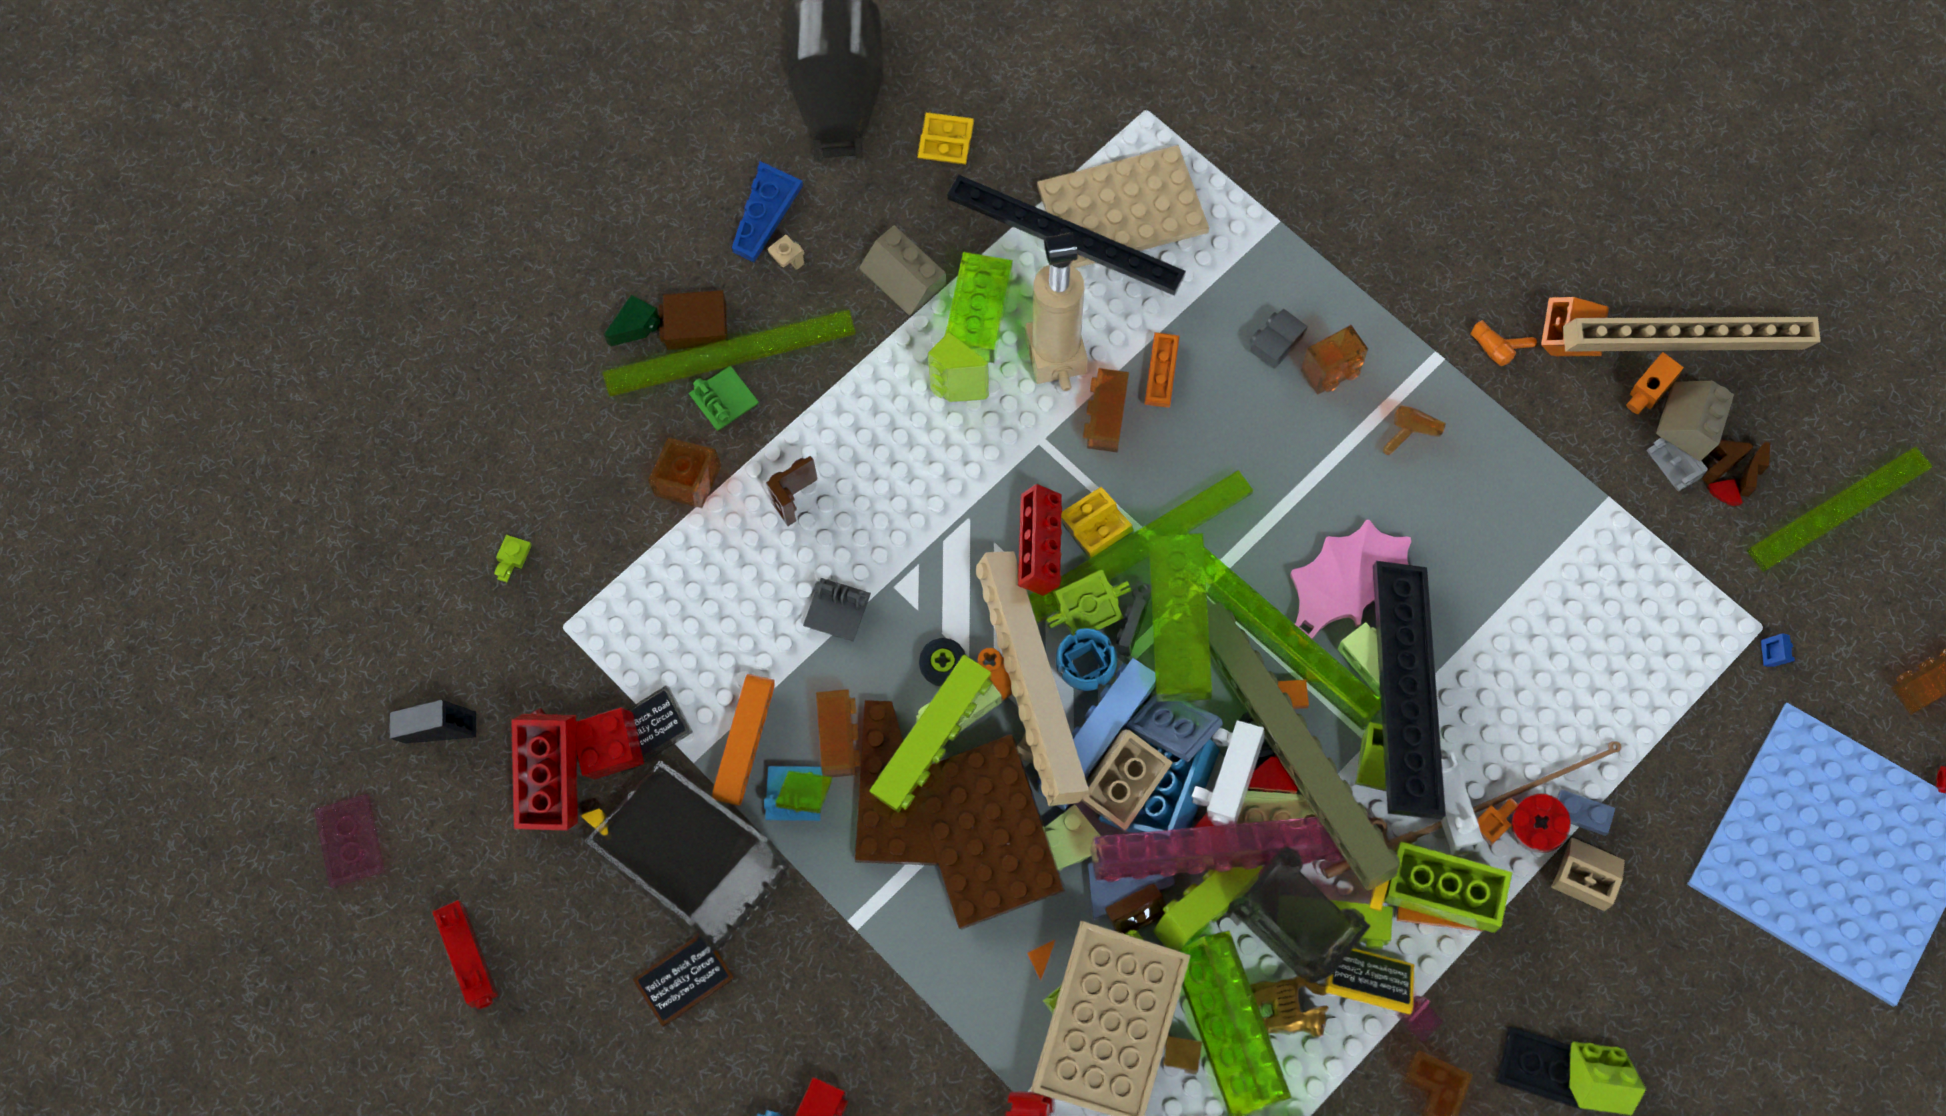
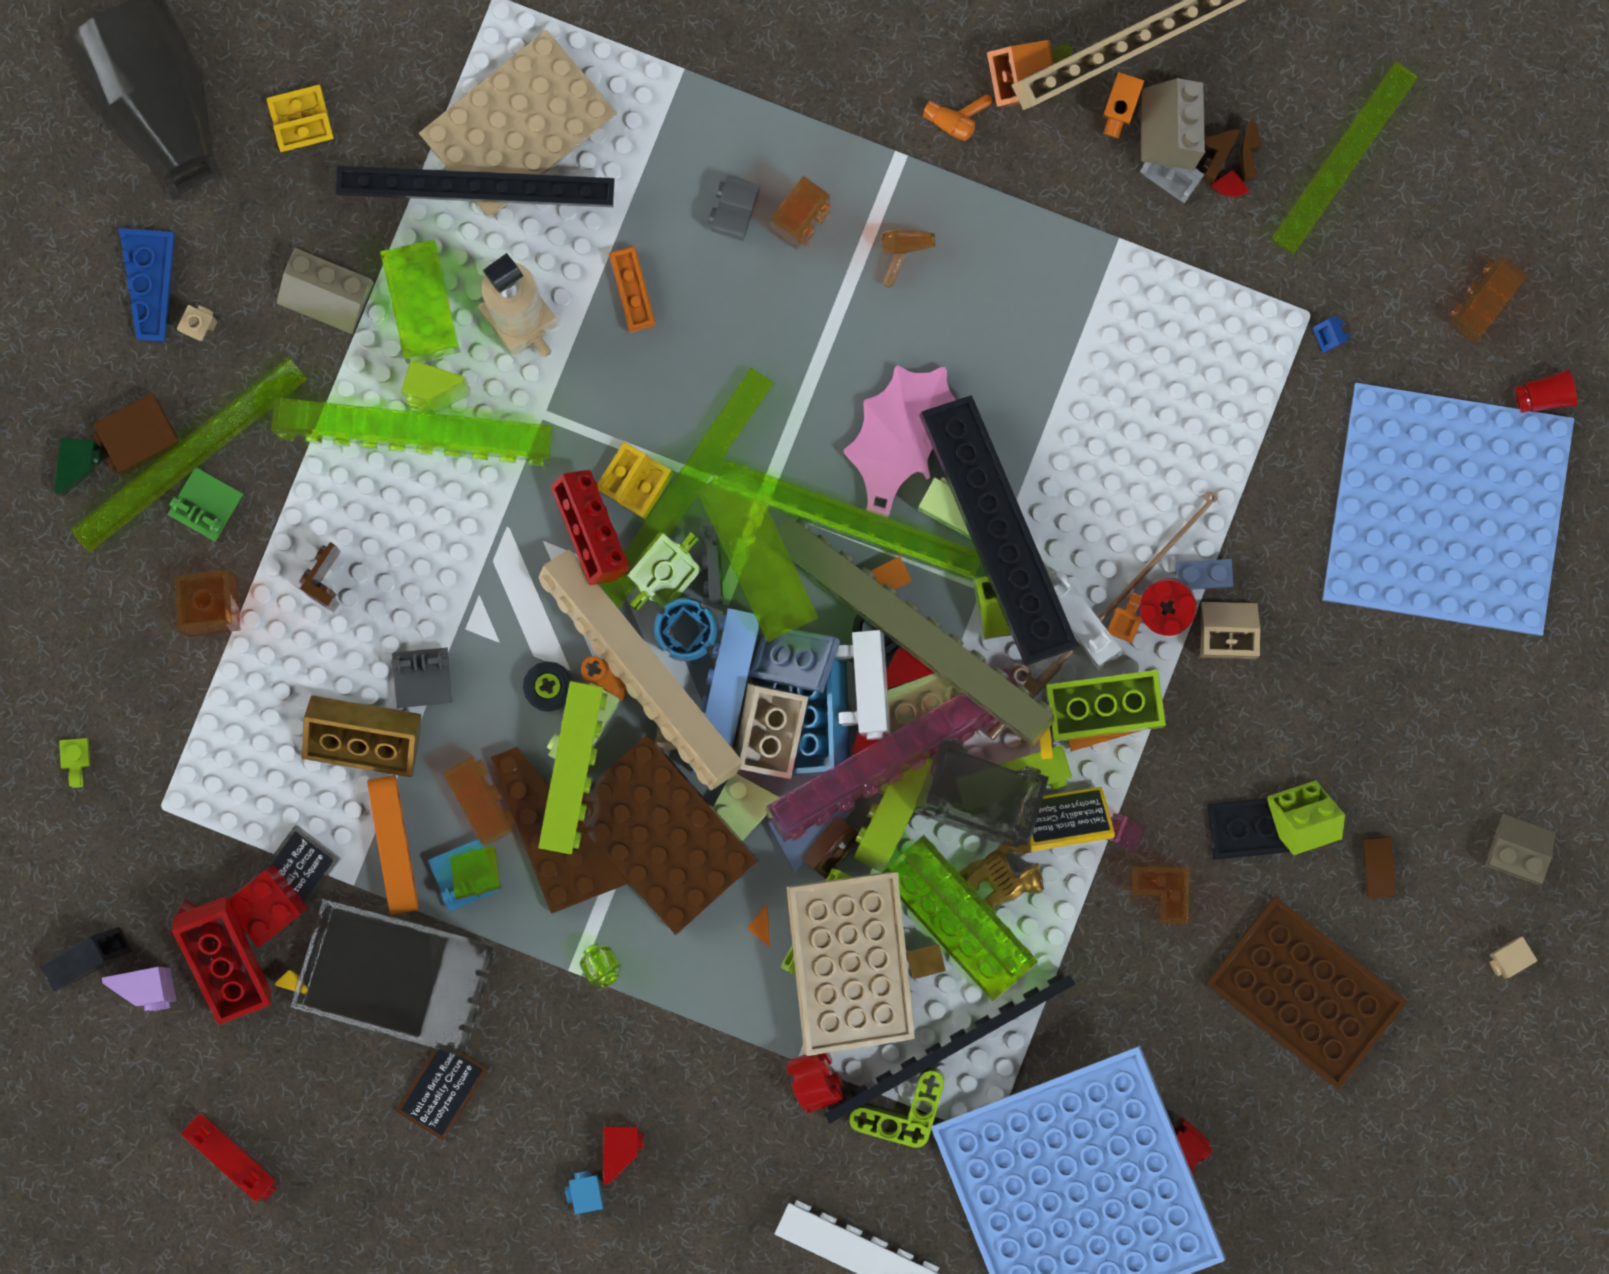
camera: 30 degrees left, 15 degrees up
clear pink tile [314,794,385,888] -> none
clear orange brick [1083,368,1129,453] -> none
none -> lavender slope [102,967,176,1011]
none -> clear neon green brick [271,398,554,466]
none -> pearl gold slope [302,695,422,777]
none -> clear neon green head [580,944,621,988]

